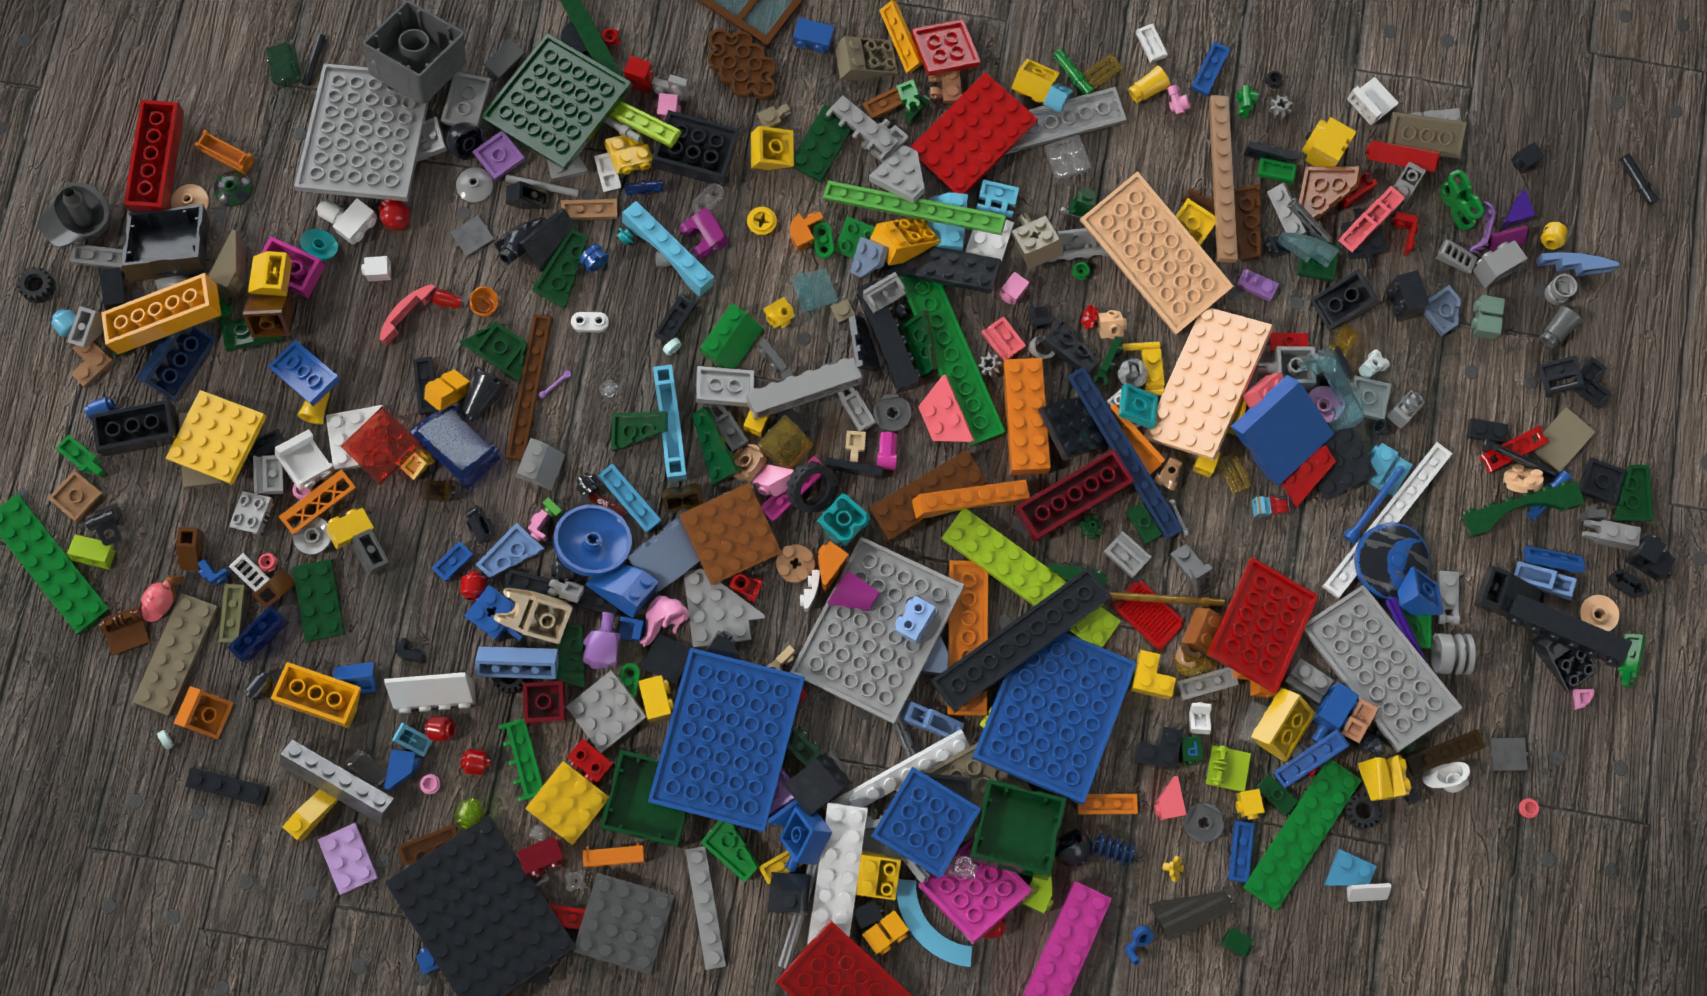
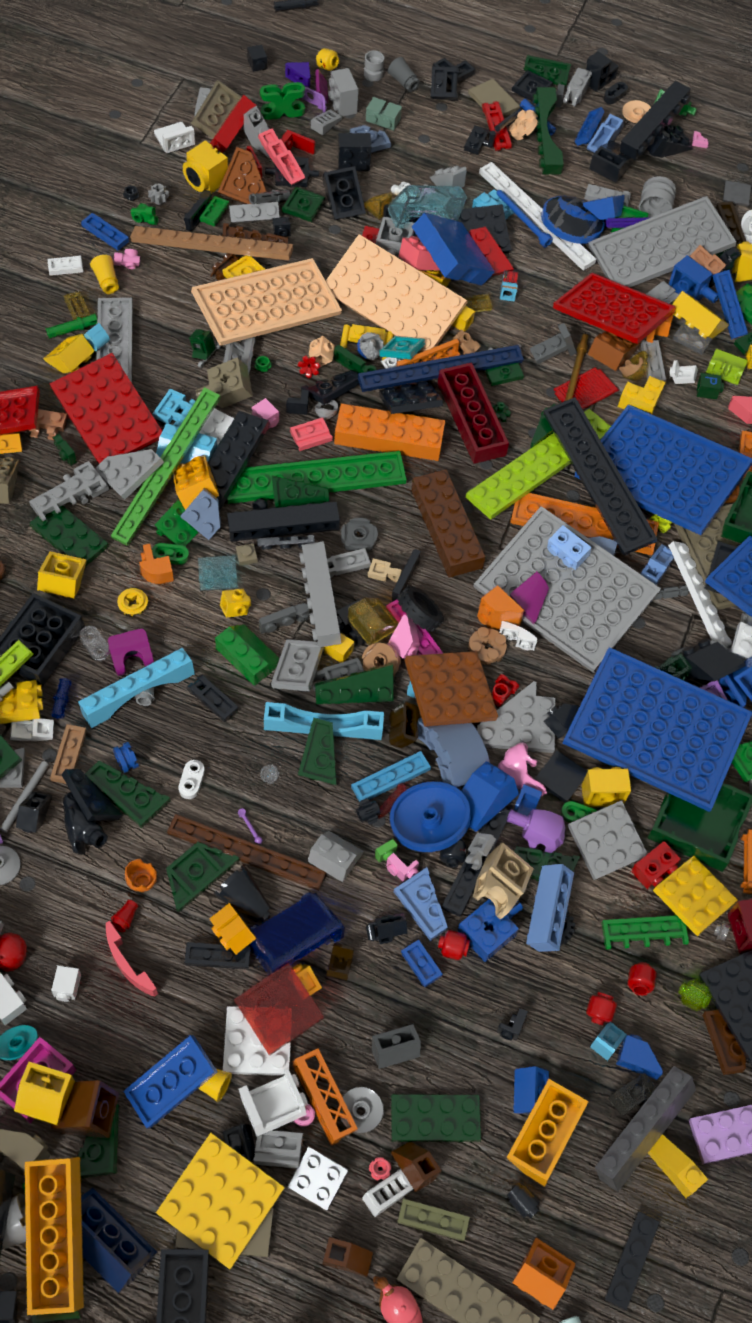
camera: 80 degrees left, 15 degrees down
blue bracket [197,559,231,586] -> none
clear blue brick [227,605,290,664] -> none
yellow brick [326,508,374,549] -> none
white slope [384,673,476,713] -> none
bright pink plate [420,774,440,794] -> none
flat silver piece [450,215,495,257] -> none
dark red brick [523,681,567,726] -> none
teal plate [617,227,634,246] -> none
light aqua tile [663,338,681,356] -> none
dark tan plate [757,104,791,128] -> none
tan plate [766,645,795,670] -> none
teal piece [817,493,871,546] -> none
dark orange plate [862,80,910,120] -> none
light grey hinge [863,272,906,313] -> none
dark pink piece [877,432,897,471] -> none
plate [897,79,921,113] -> none
orange arch [912,480,1030,519] -> none
coral wing [918,375,975,442] -> none
light grey gear [978,353,1003,377] -> none
clear plate [1044,135,1091,181] -> none
light grey plate [1103,531,1151,578] -> none
black brick [1134,726,1183,772] -> none
medium lavender plate [1236,269,1279,302] -> none
clear light blue slope [1276,232,1339,268] -> none
medium blue slope [1536,252,1619,276] -> none

